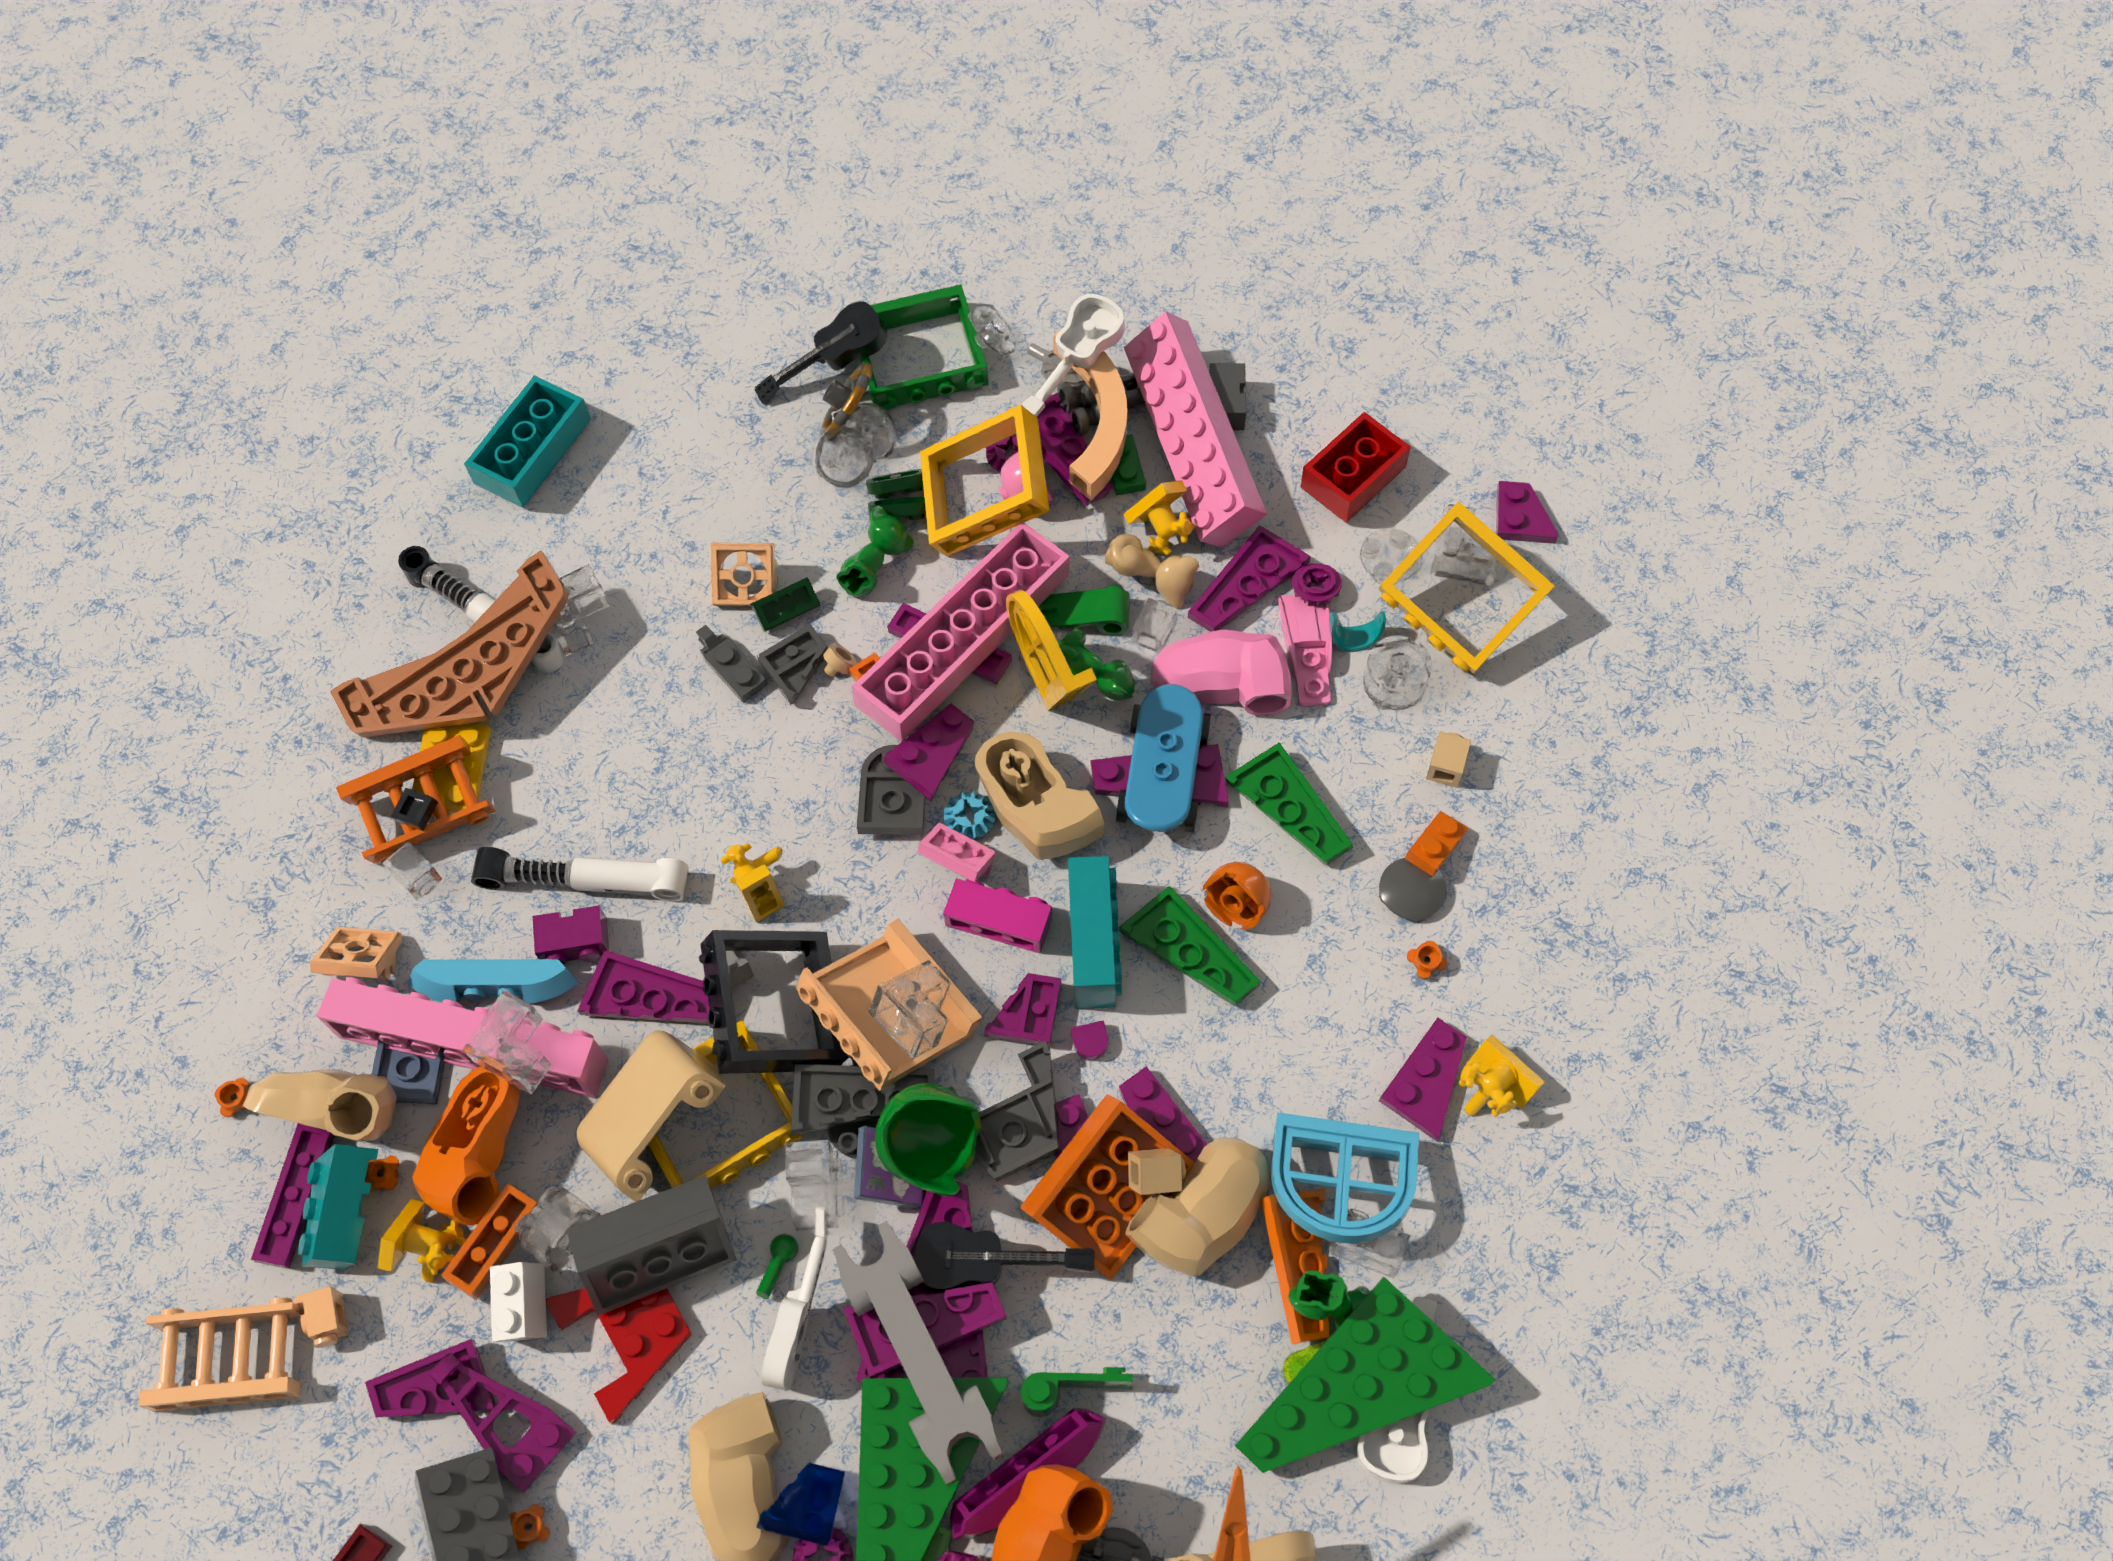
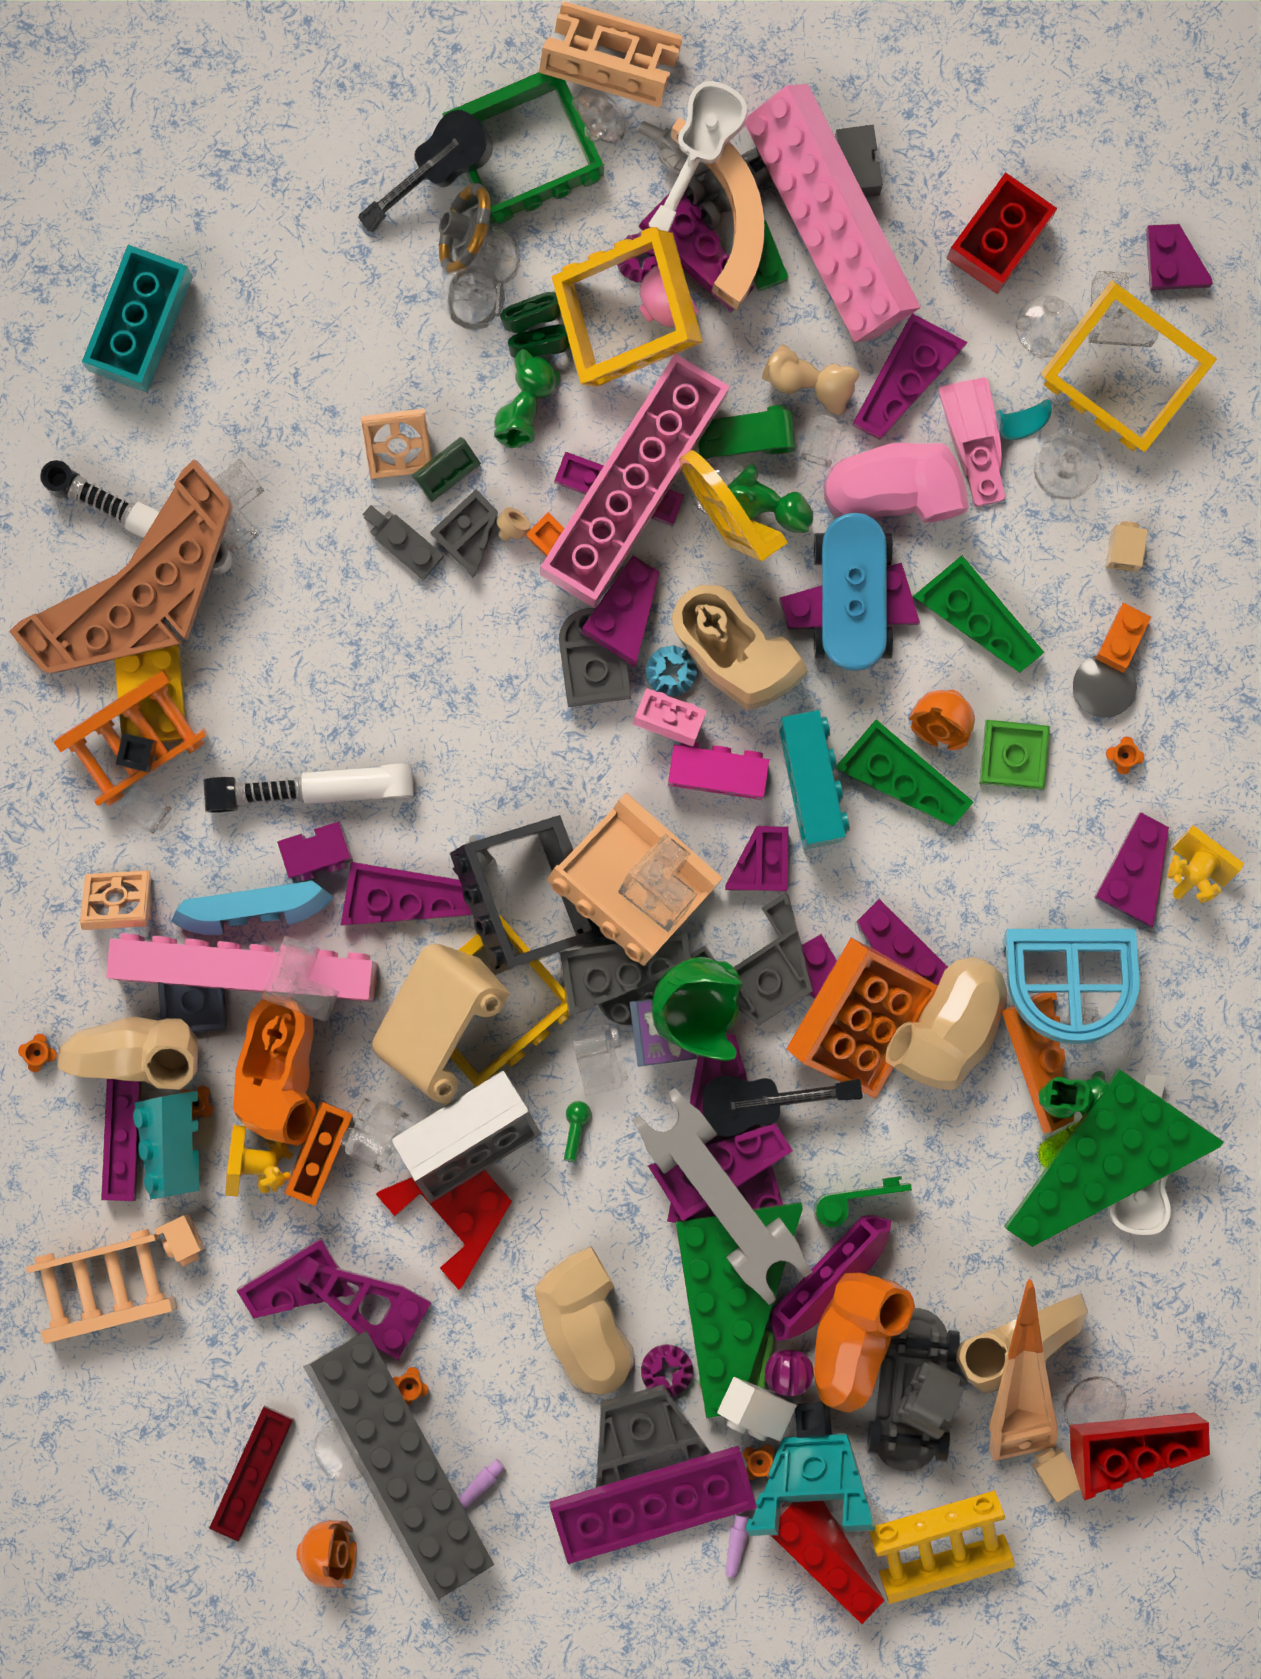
camera: 15 degrees left, 20 degrees up
white brick [490,1262,547,1342] -> none
yellow piece [721,843,785,923] -> none
clear blue wing [756,1462,845,1546] -> none
white piece [761,1206,830,1391] -> none
magenta tile [1070,1020,1108,1060] -> none
yellow piece [1123,480,1195,556] -> none
tan brick [1128,1148,1186,1195] -> none
magenta gear [1291,563,1342,606] -> none
none -> light nougat fence [539,1,683,108]
none -> bright green tile [979,719,1050,790]

